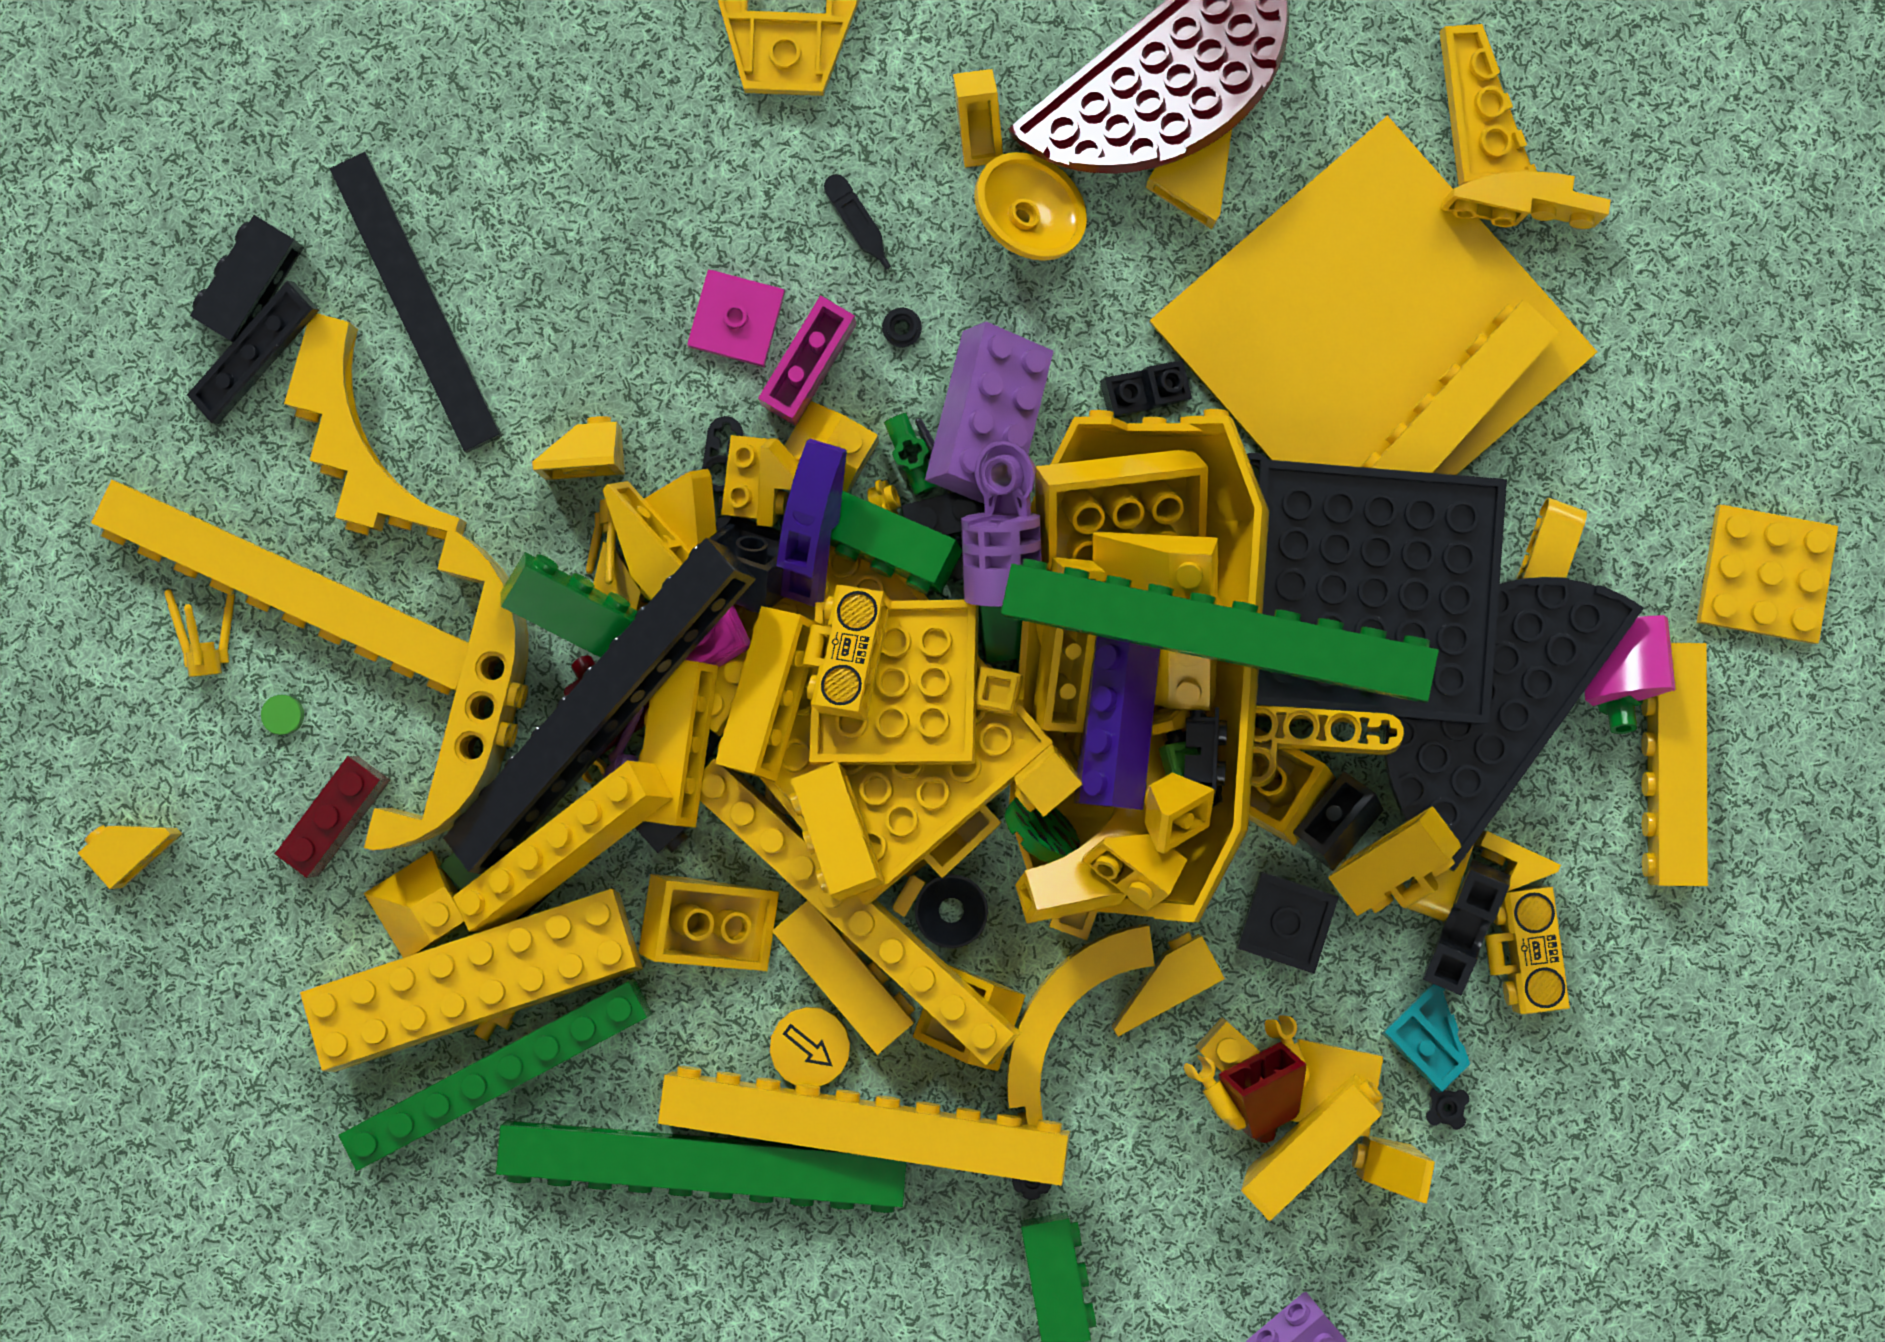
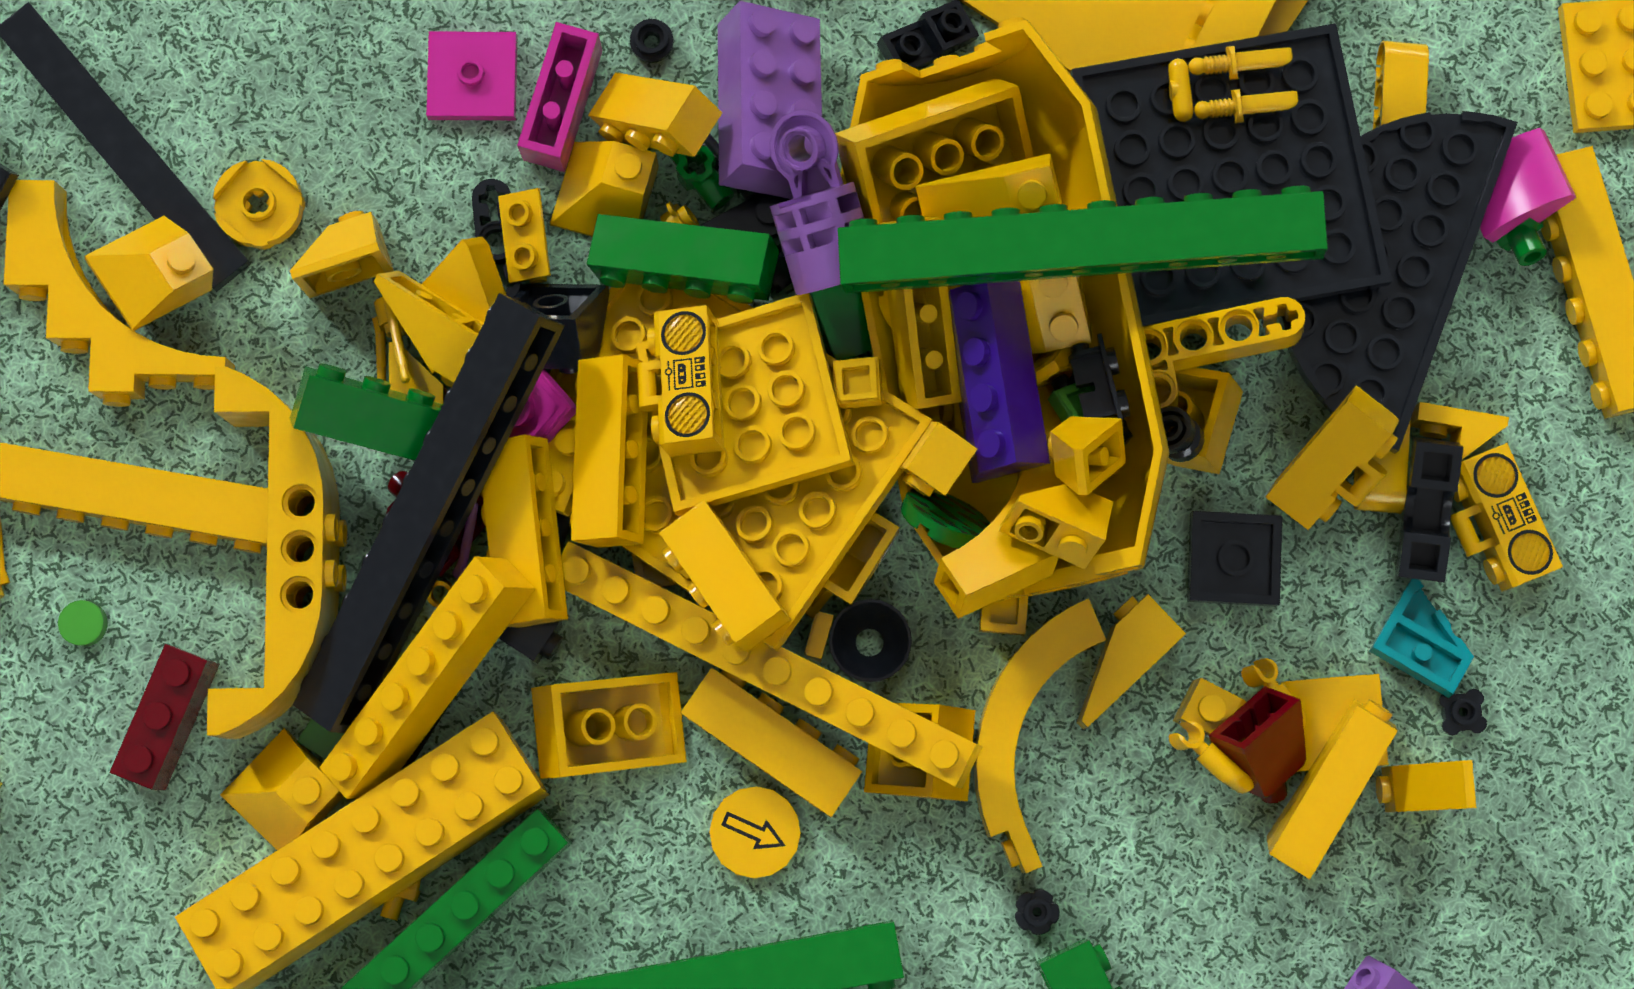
camera: 20 degrees left, 5 degrees down
yellow brick [658,1066,1071,1186] -> none
yellow slope [757,438,799,527] -> none
dark purple slope [776,438,847,607] -> none
black brick [1293,771,1384,871] -> none
none -> yellow slope [85,216,213,331]
none -> yellow plate [213,159,305,250]
none -> yellow brick [588,72,722,157]
none -> black wheel [1160,406,1205,462]
none -> yellow piece [1168,46,1298,124]

